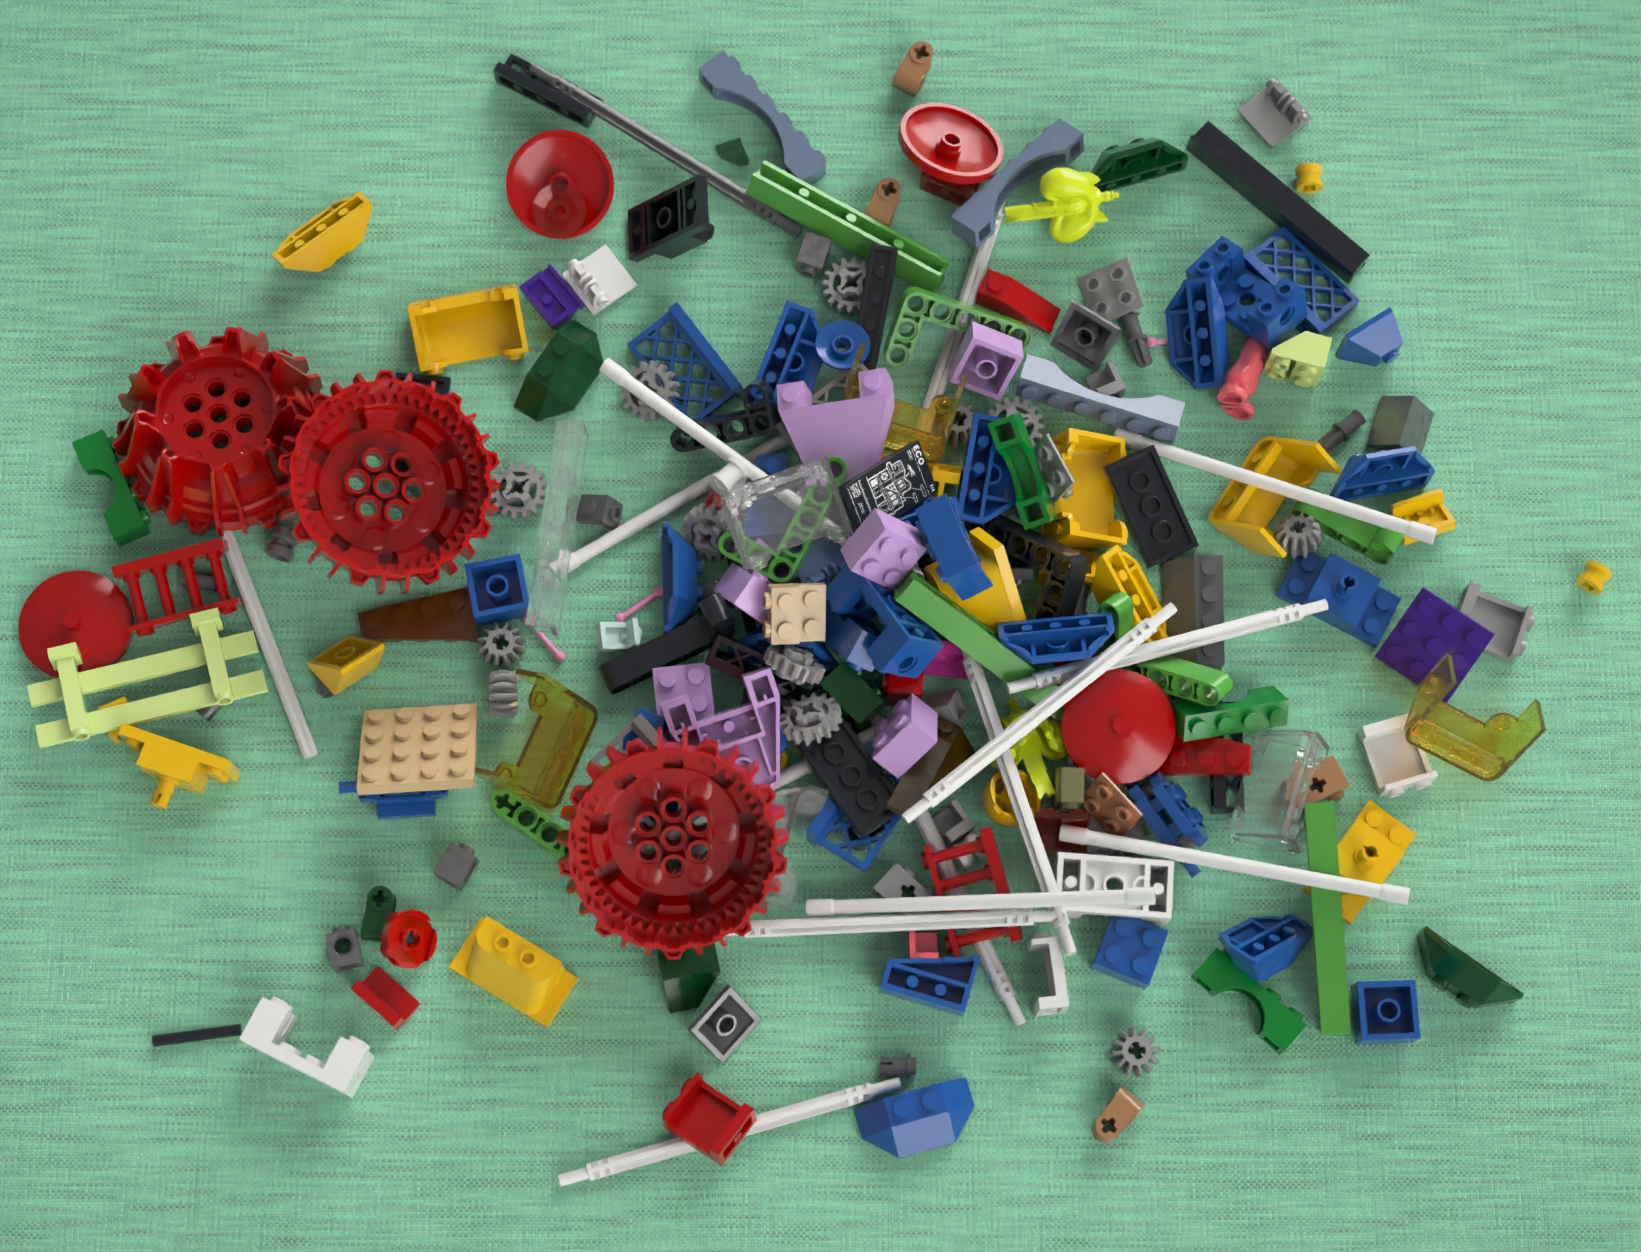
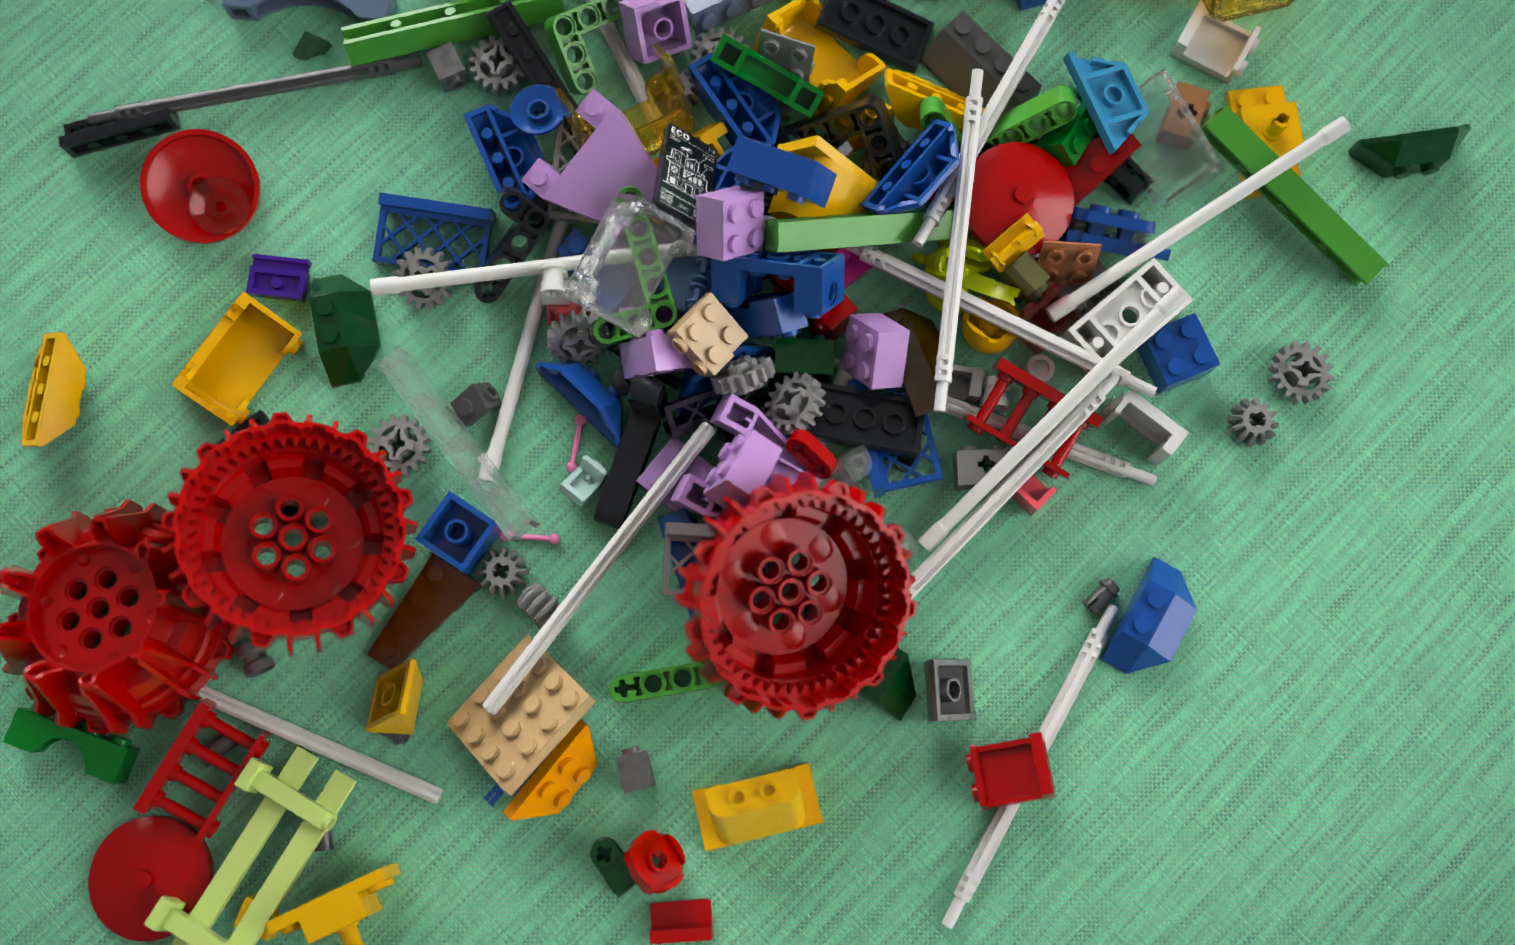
camera: 40 degrees left, 5 degrees up
flat silver brick [325,925,365,973] -> none
clear yellow windscreen [475,668,598,809] -> none
white hinge [562,244,637,316] -> none
black brick [628,174,714,262] -> none
blue wedge [879,956,980,1017] -> none
light grey panel [925,689,970,727] -> none
medium nougat piece [1092,1086,1145,1143] -> none
green arch [1191,948,1307,1055] -> none
blue wedge [1218,914,1313,983] -> none
blue brick [1350,980,1421,1045] -> none
none -> white axle [483,422,716,715]
none -> light orange wing [503,719,598,821]
none -> lavender brick [703,429,783,508]
none -> red beam [786,429,838,479]
none -> yellow hinge [982,213,1045,273]
none -> white tile [1025,354,1055,383]
none -> dark azure wing [1063,52,1150,155]
none -> light grey gear [1267,341,1334,405]

